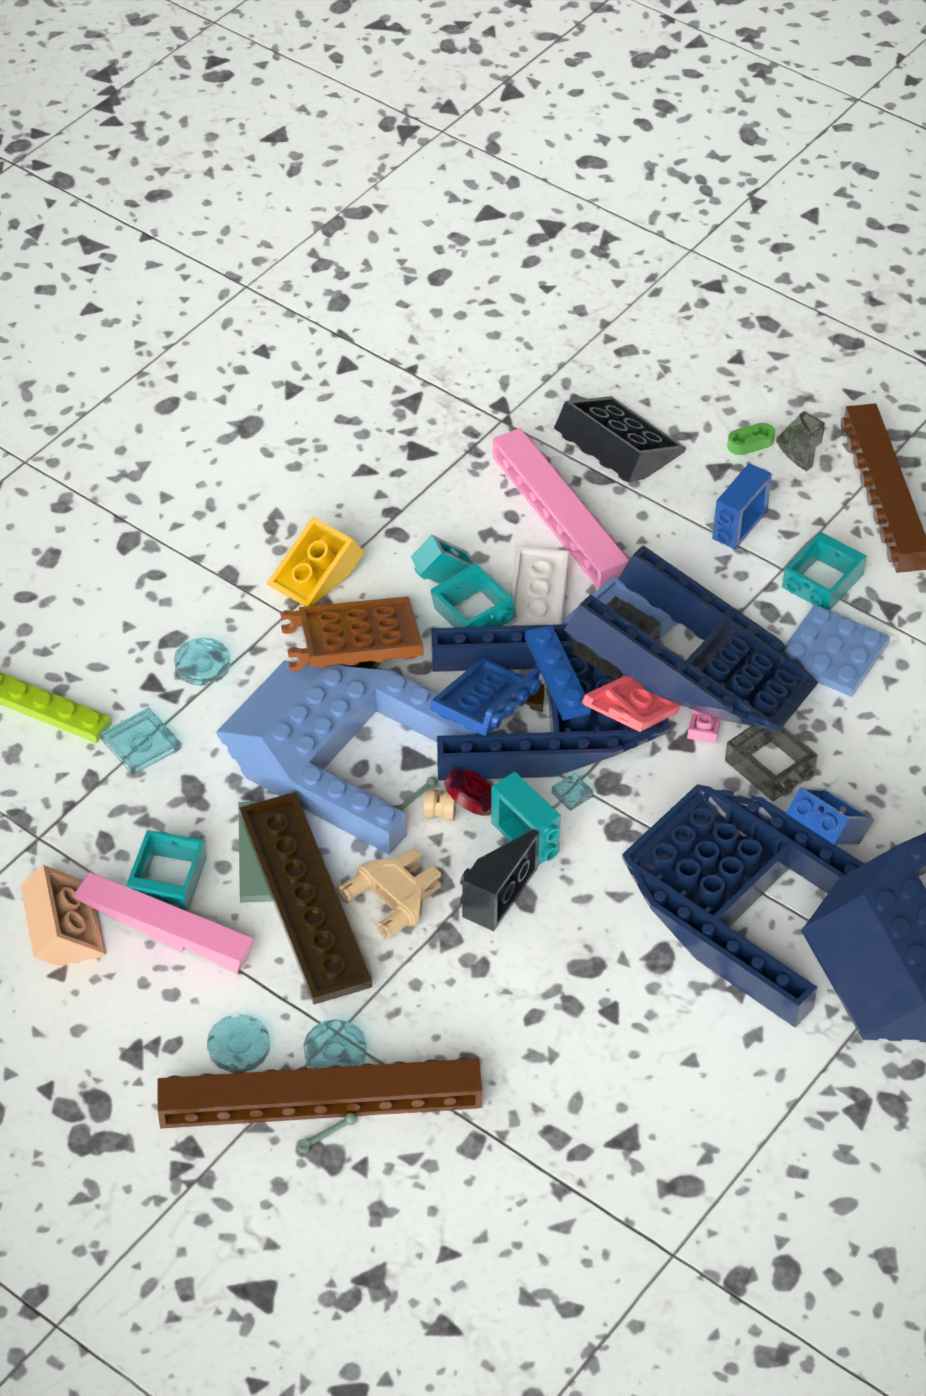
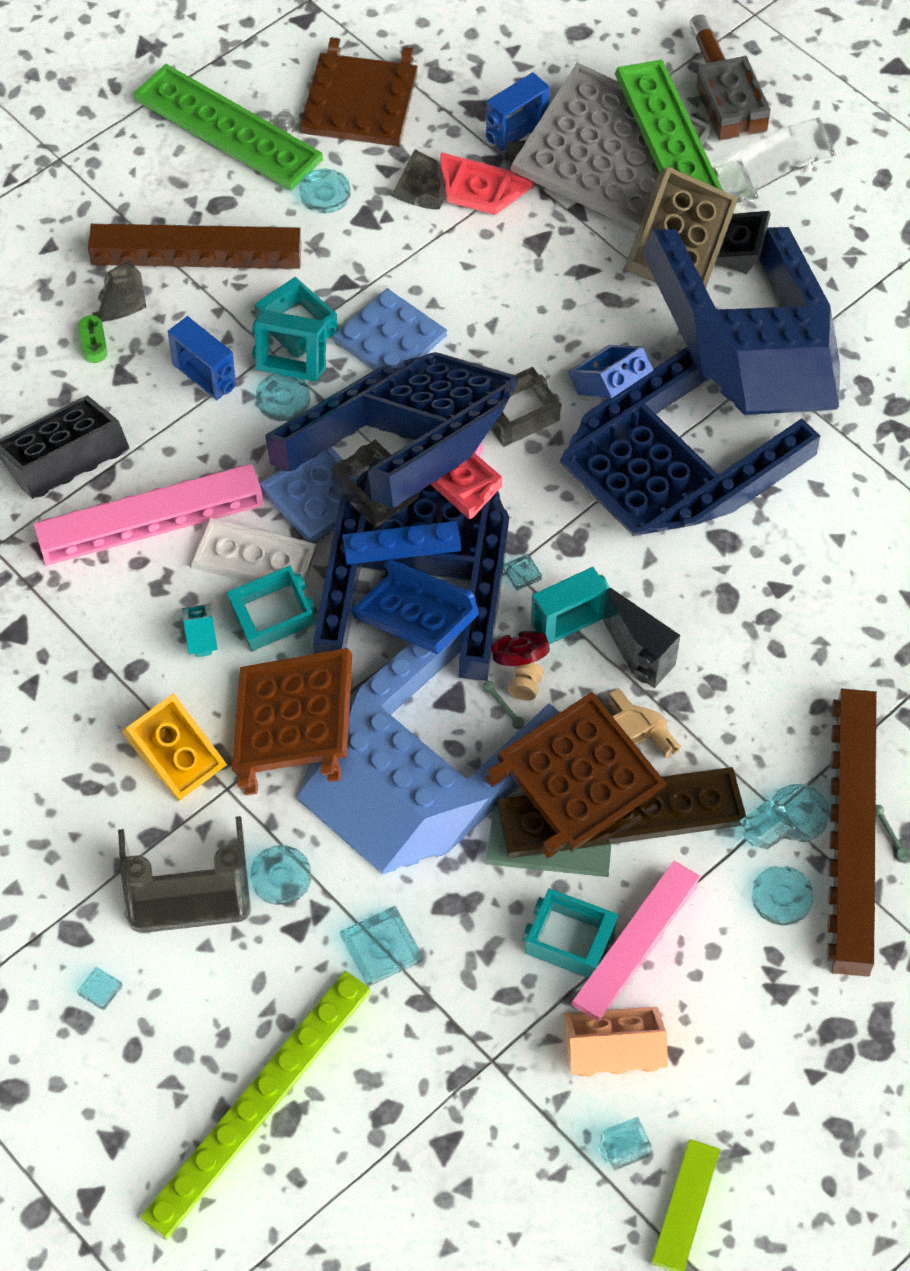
camera: 80 degrees left, 10 degrees up
none -> clear light blue tile [77,966,123,1011]
none -> clear smoke windscreen [118,816,251,933]
none -> teal window [252,310,326,382]
none -> clear light blue tile [256,374,310,421]
none -> reddish brown plate [485,692,667,859]
none -> clear light blue brick [740,800,796,850]

